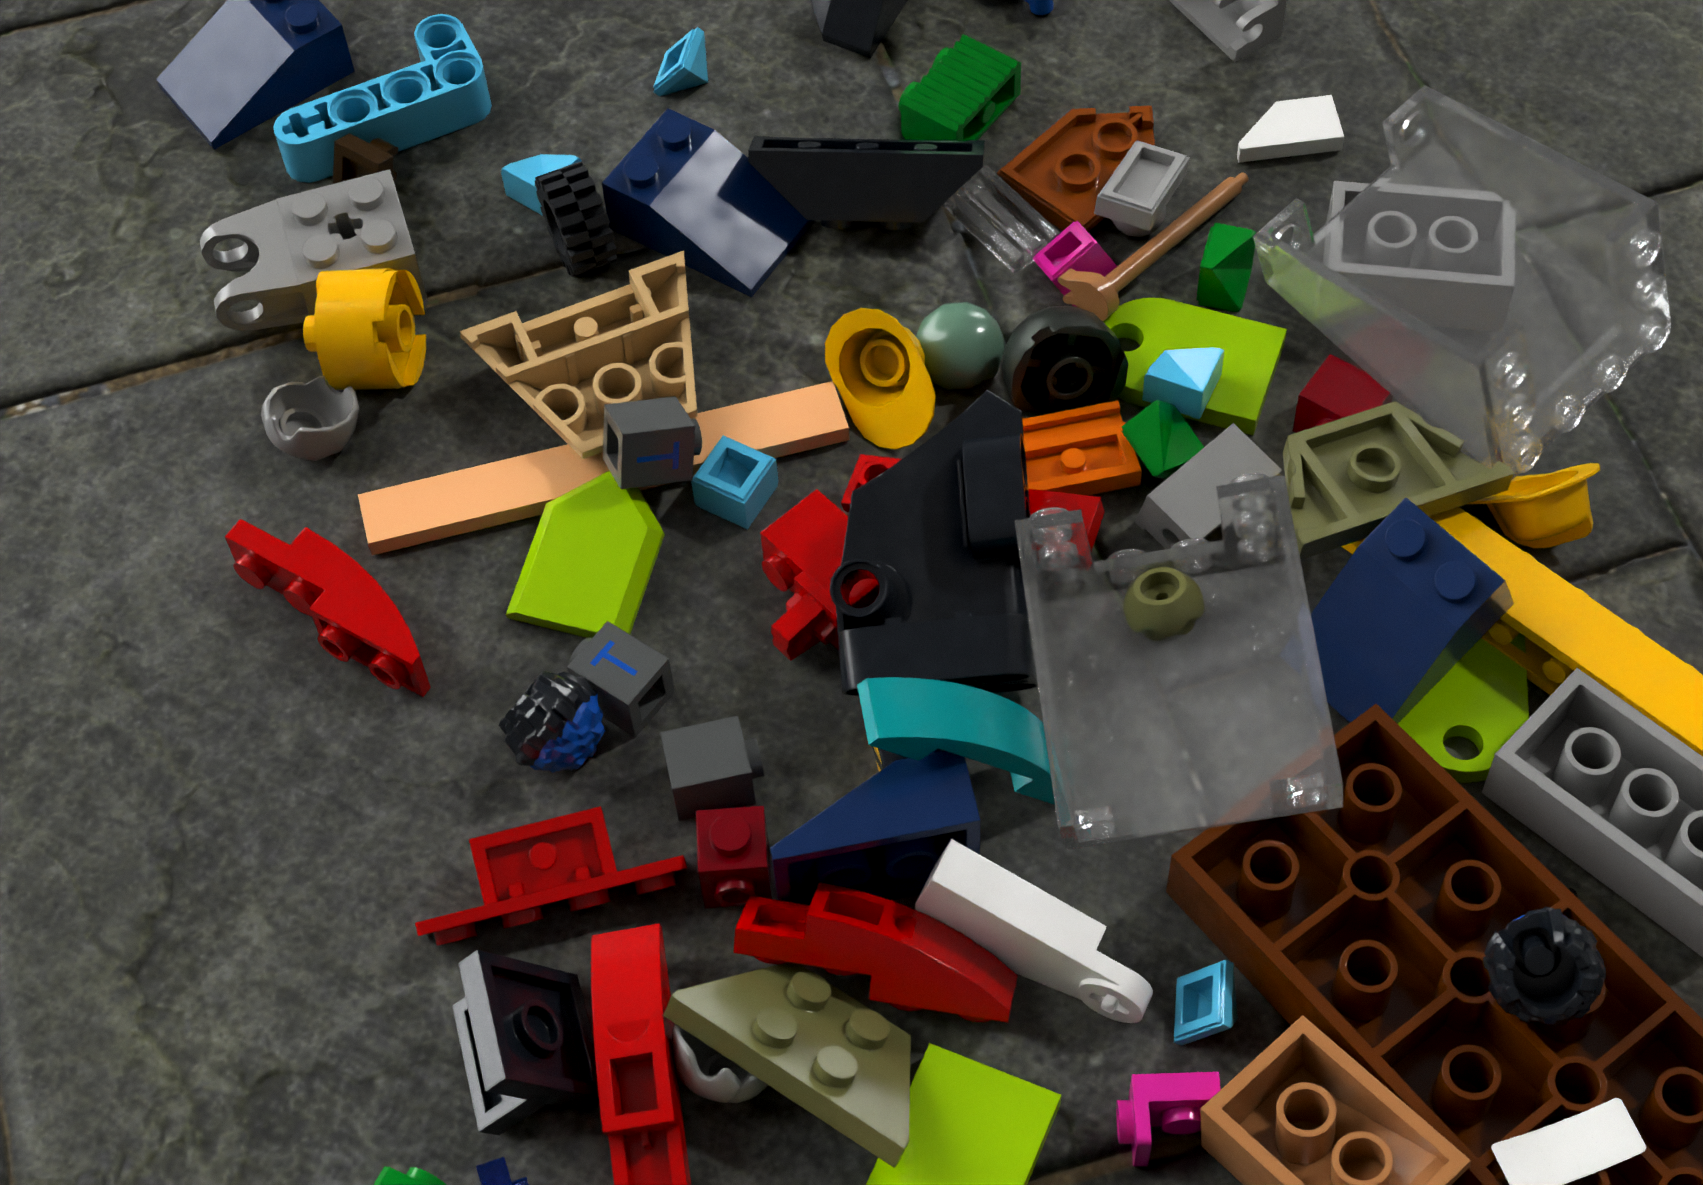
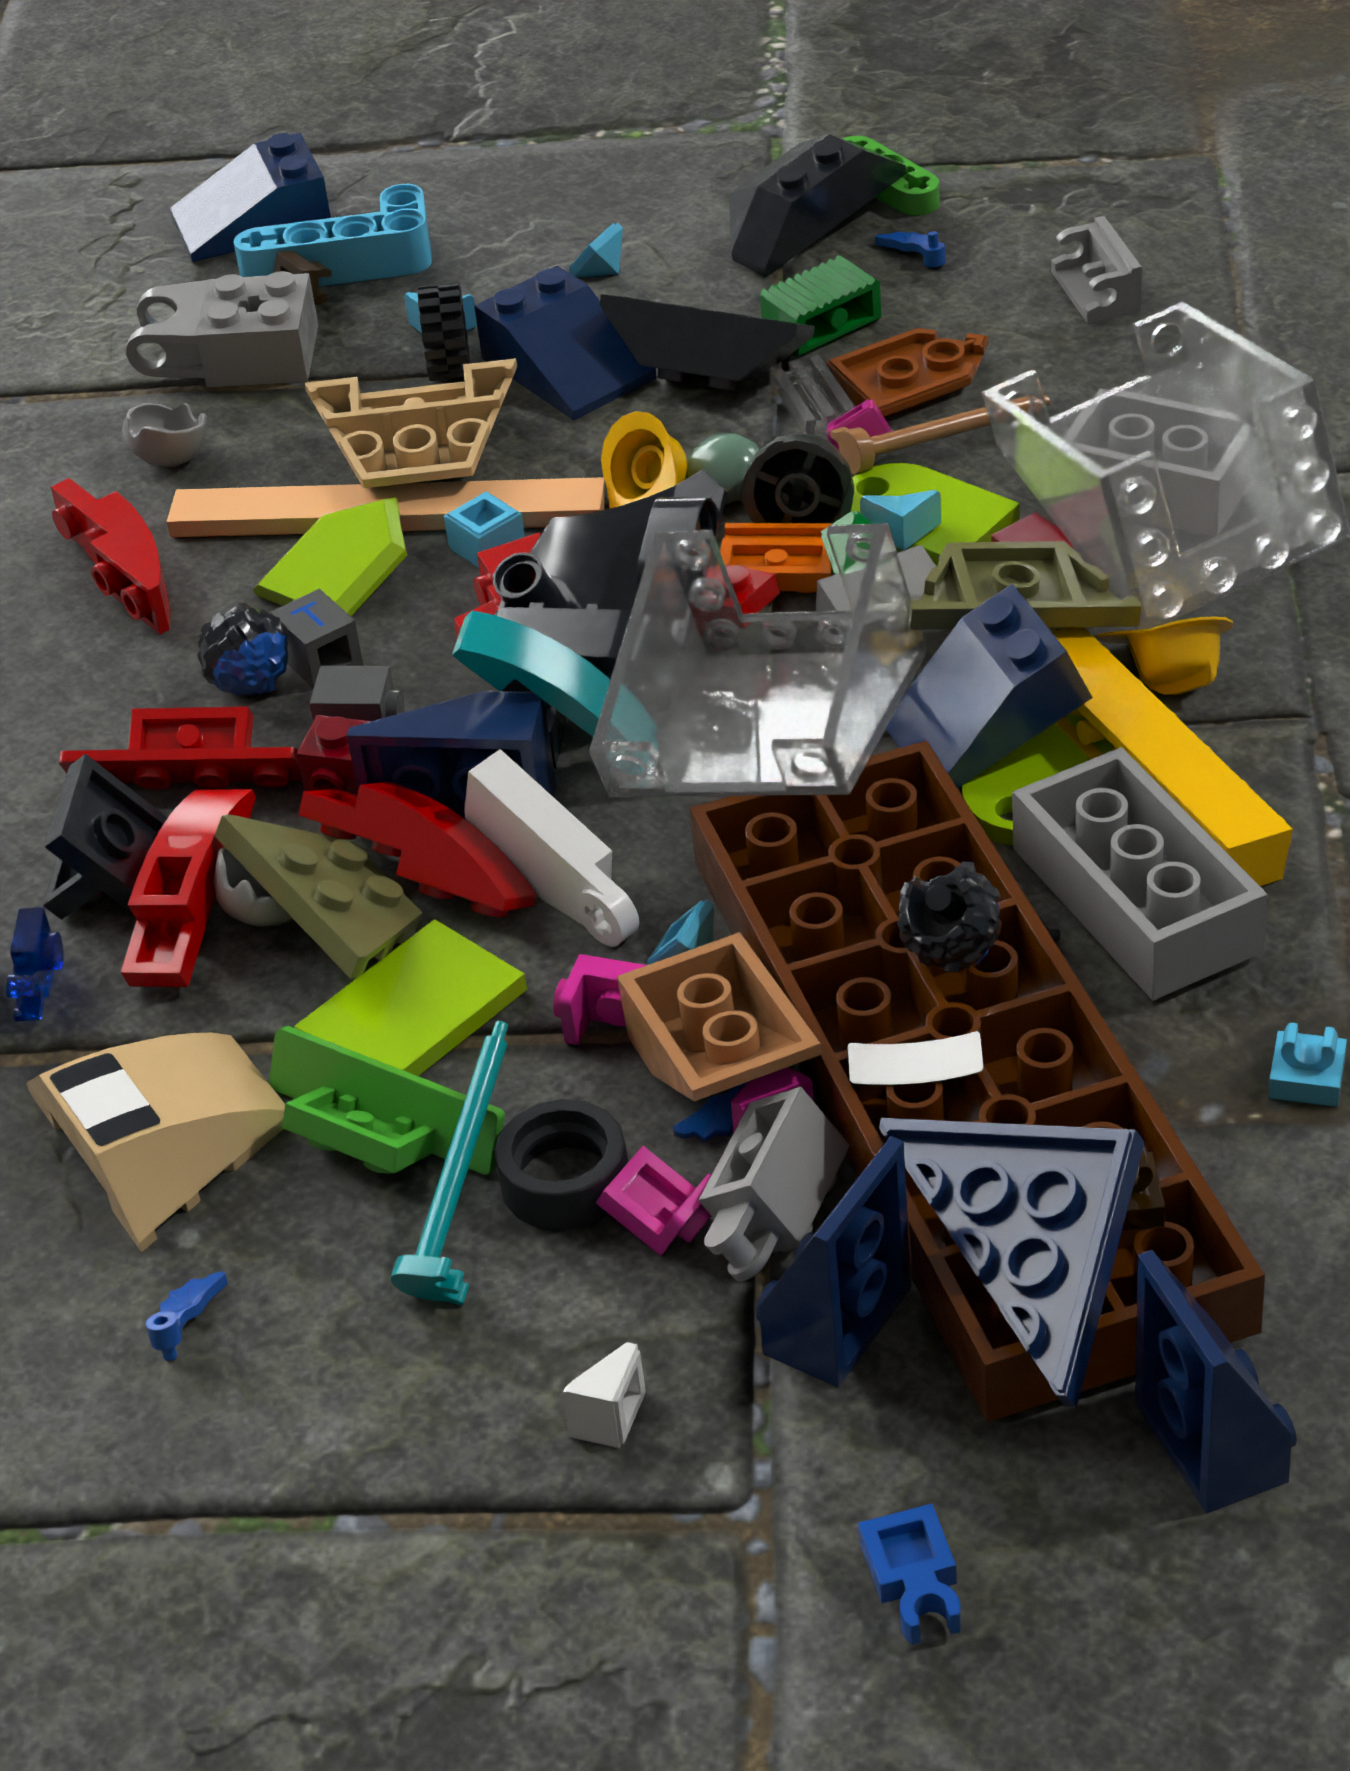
camera: 20 degrees right, 15 degrees down
yellow brick [303,268,426,390] -> none
dark grey brick [603,396,702,489] -> none
light grey tile [1094,141,1190,237] -> none
olive plate [1123,567,1205,641] -> none
green slope [1196,223,1257,312] -> none
white tile [1237,95,1344,163] -> none

